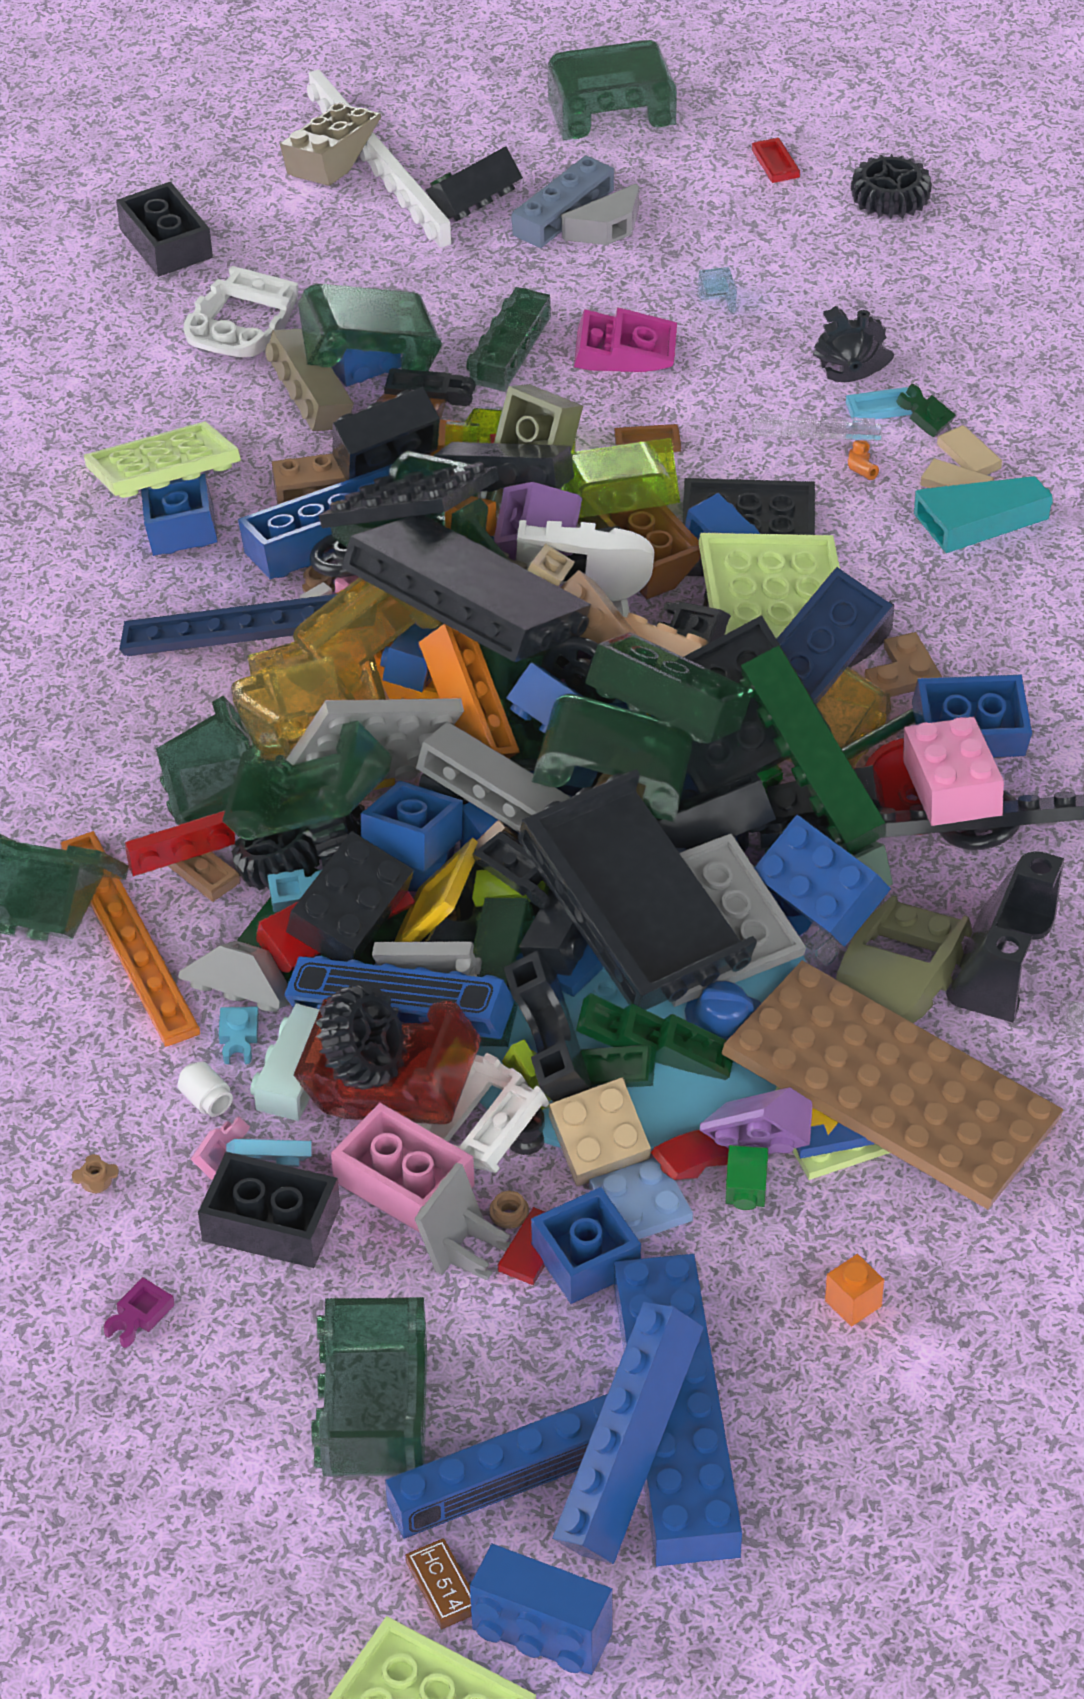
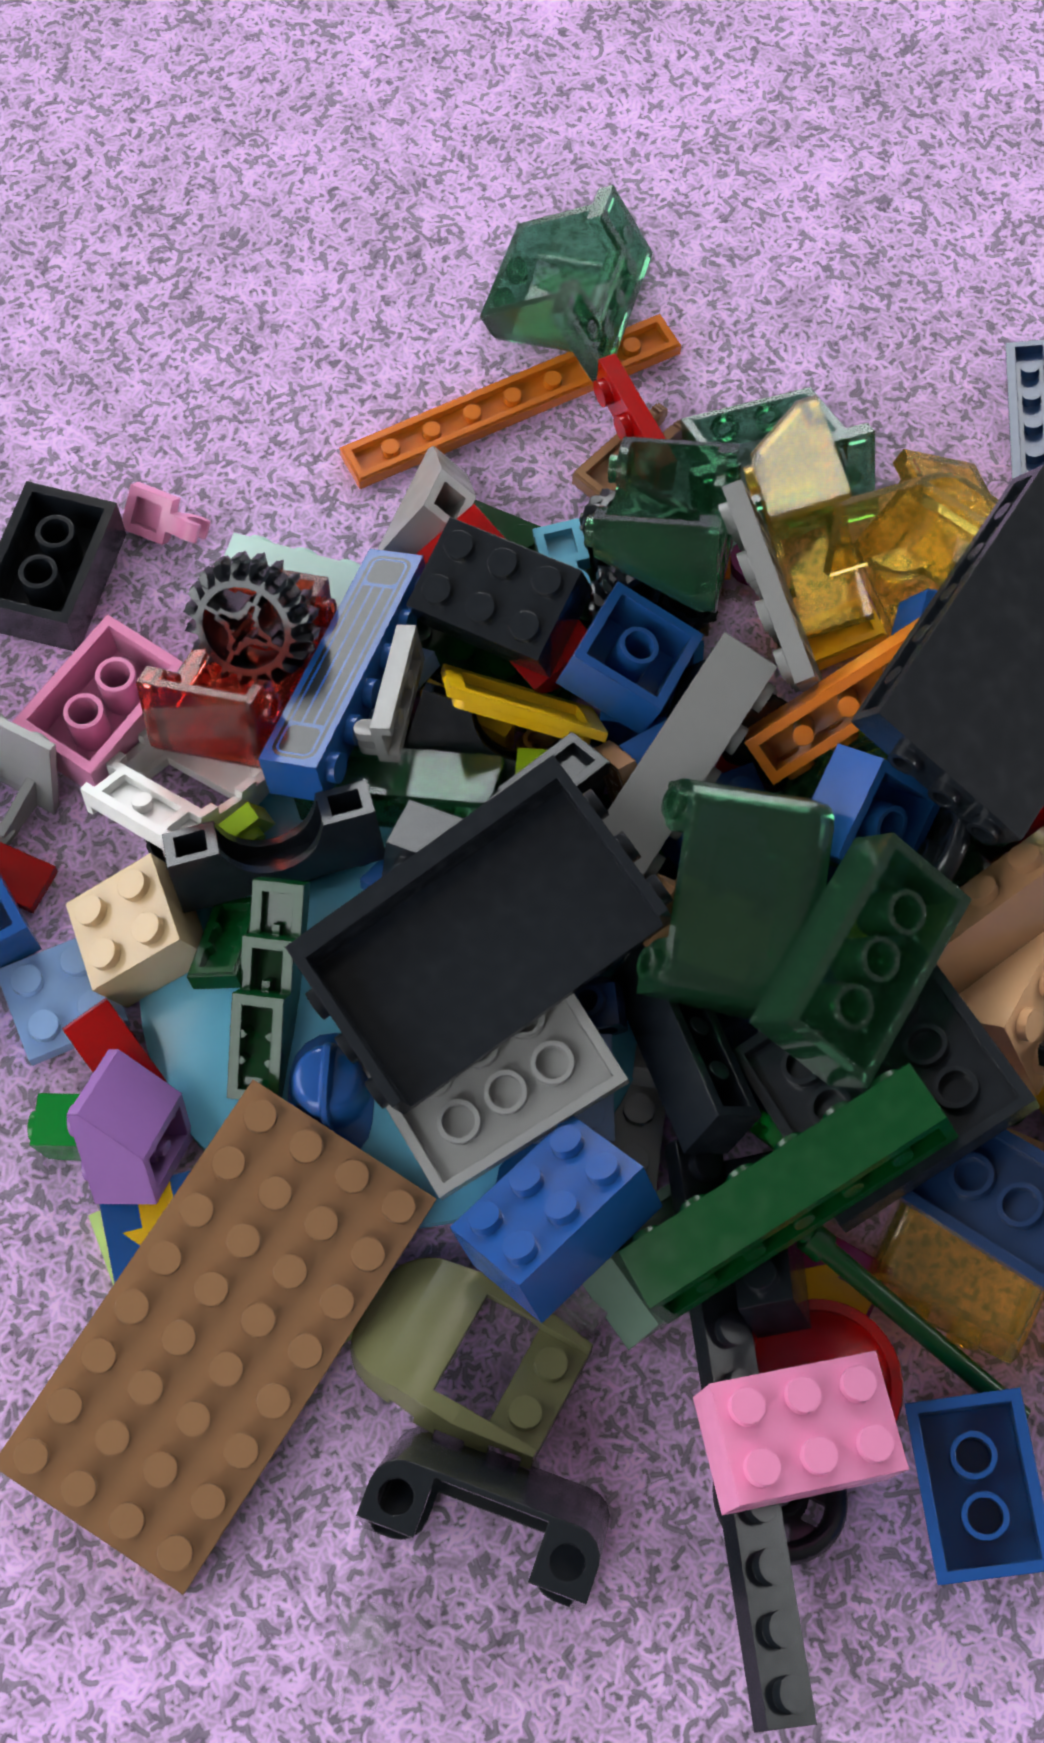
camera: 85 degrees right, 20 degrees up
medium nougat plate [72,1154,119,1194] -> none
white brick [178,1062,233,1117] -> none
medium azure plate [219,1007,259,1064] -> none
medium azure plate [226,1139,311,1167] -> none
medium nougat plate [489,1190,529,1229] -> none

